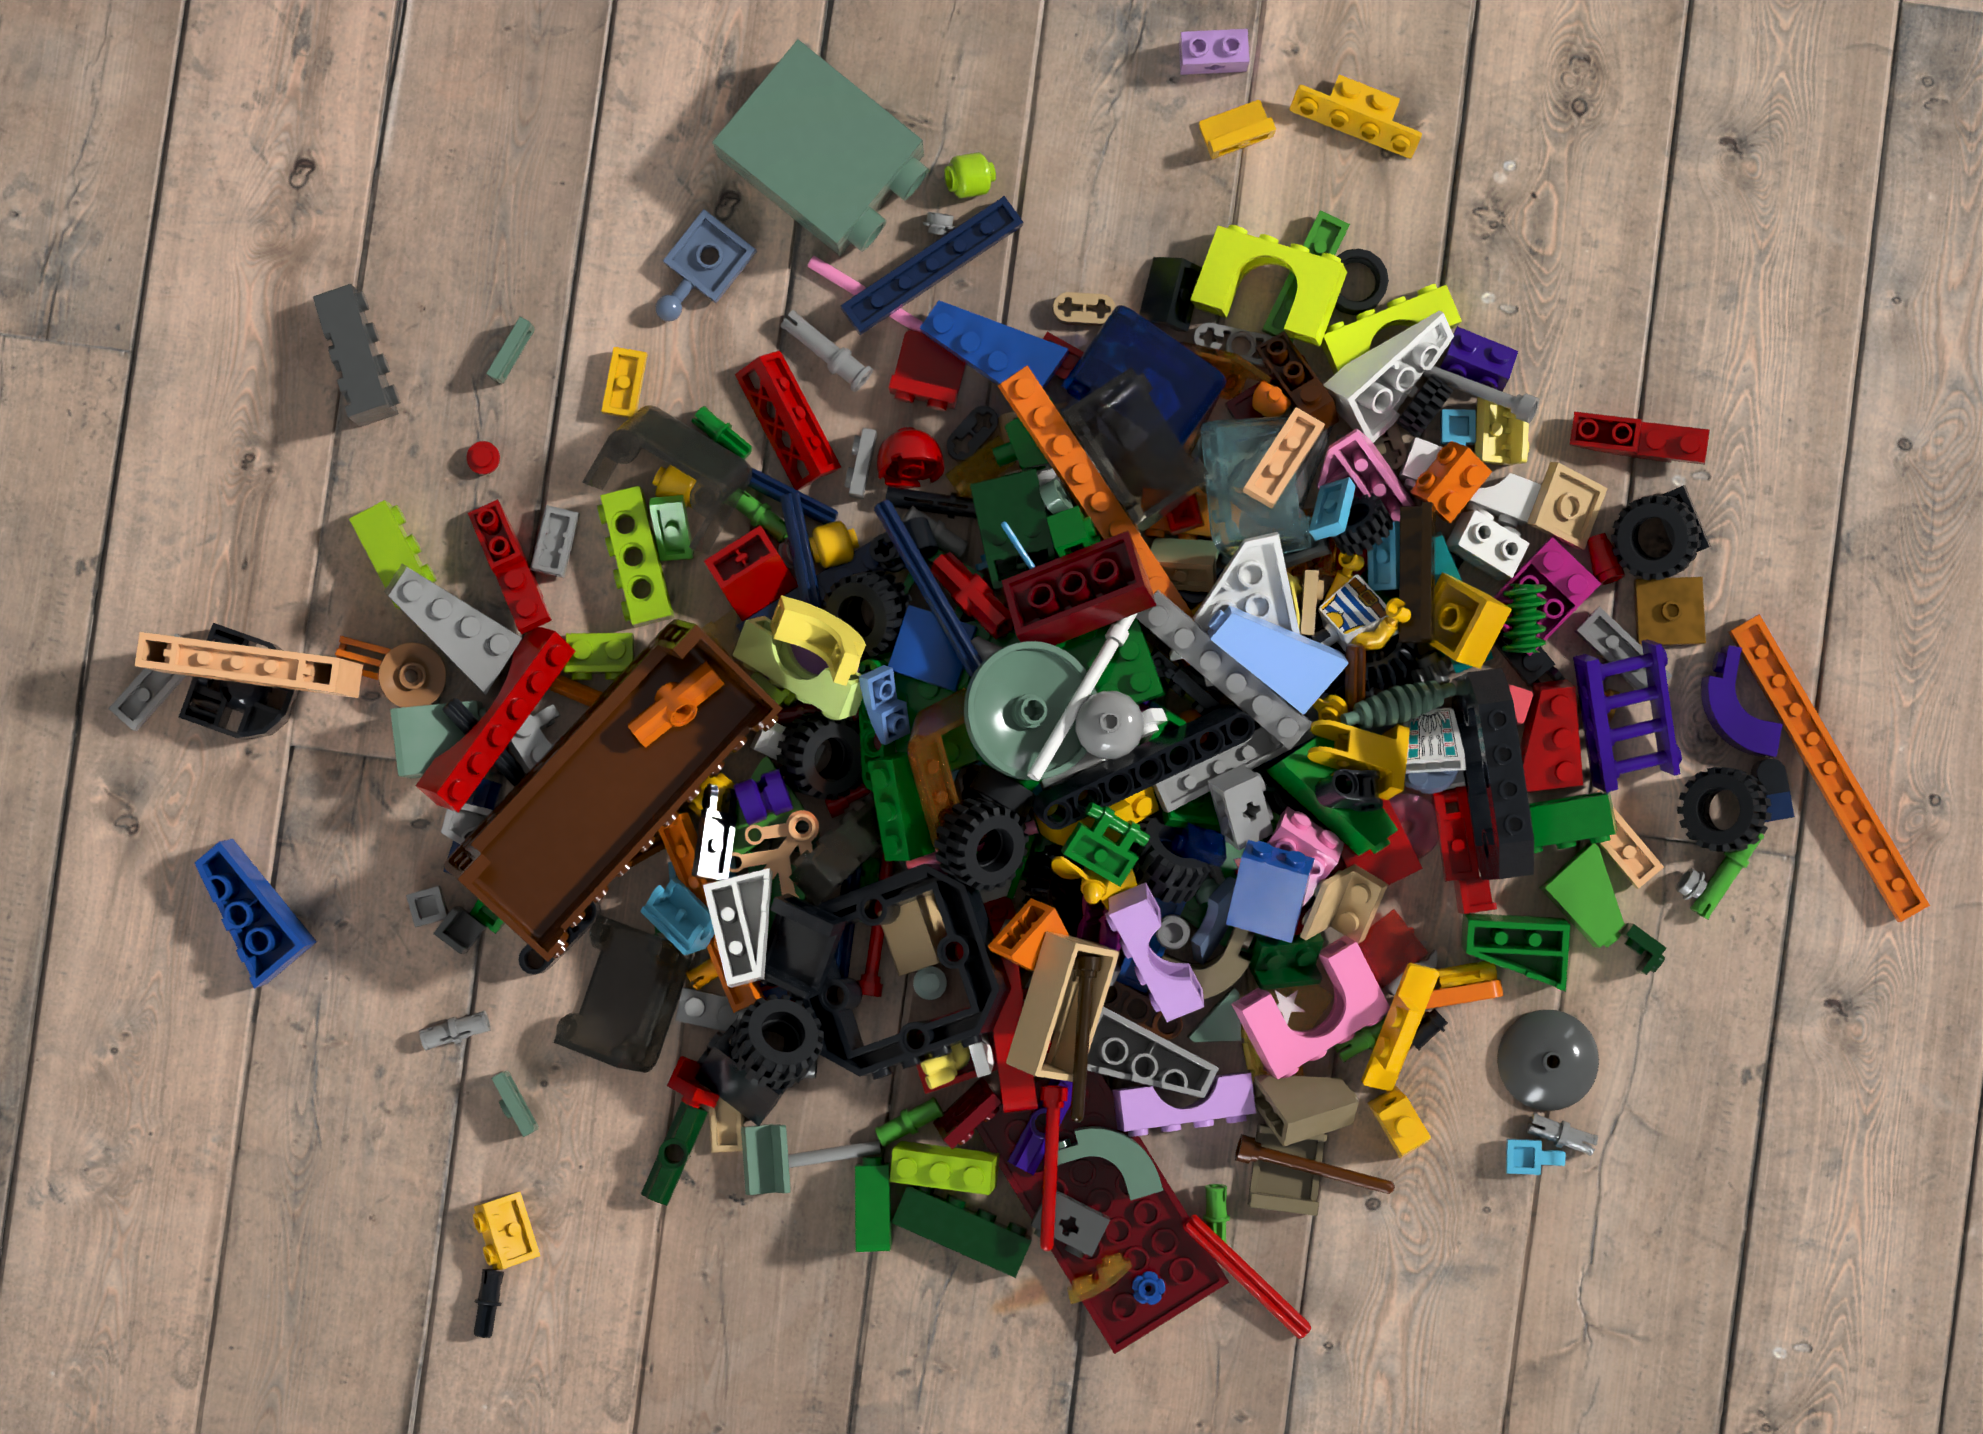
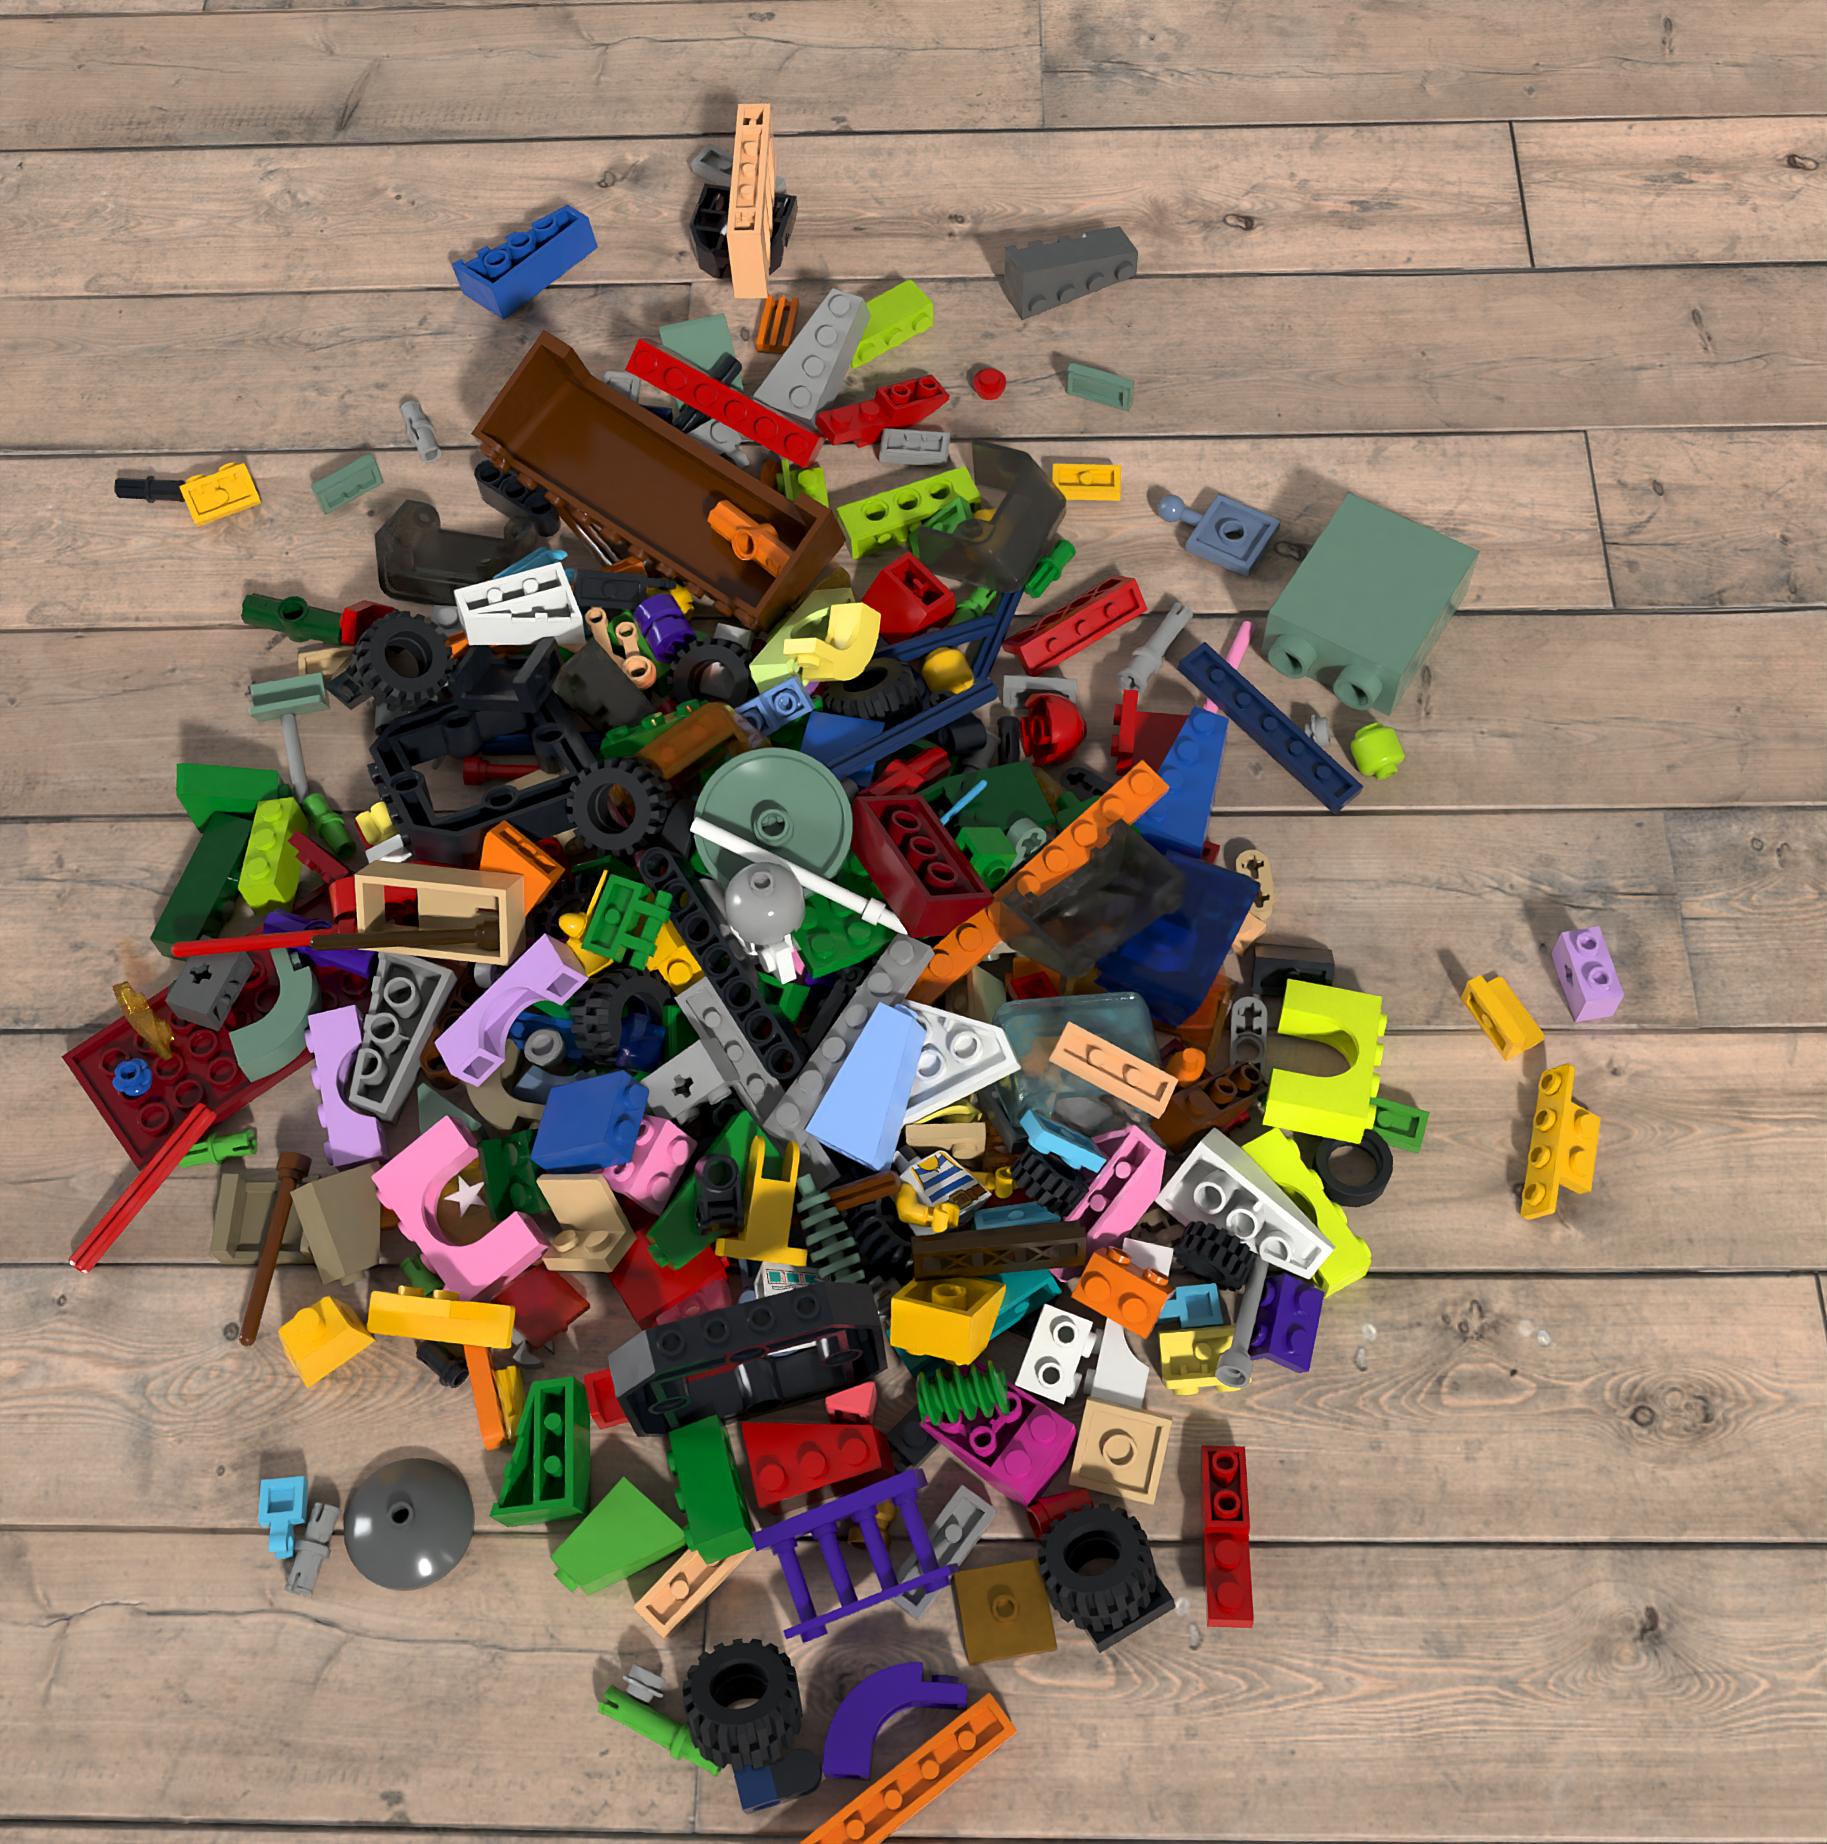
camera: 85 degrees right, 25 degrees down
medium nougat dish [378,642,446,708] -> none
yellow plate [1313,695,1348,723] -> none
dark green bracket [1621,923,1666,975] -> none

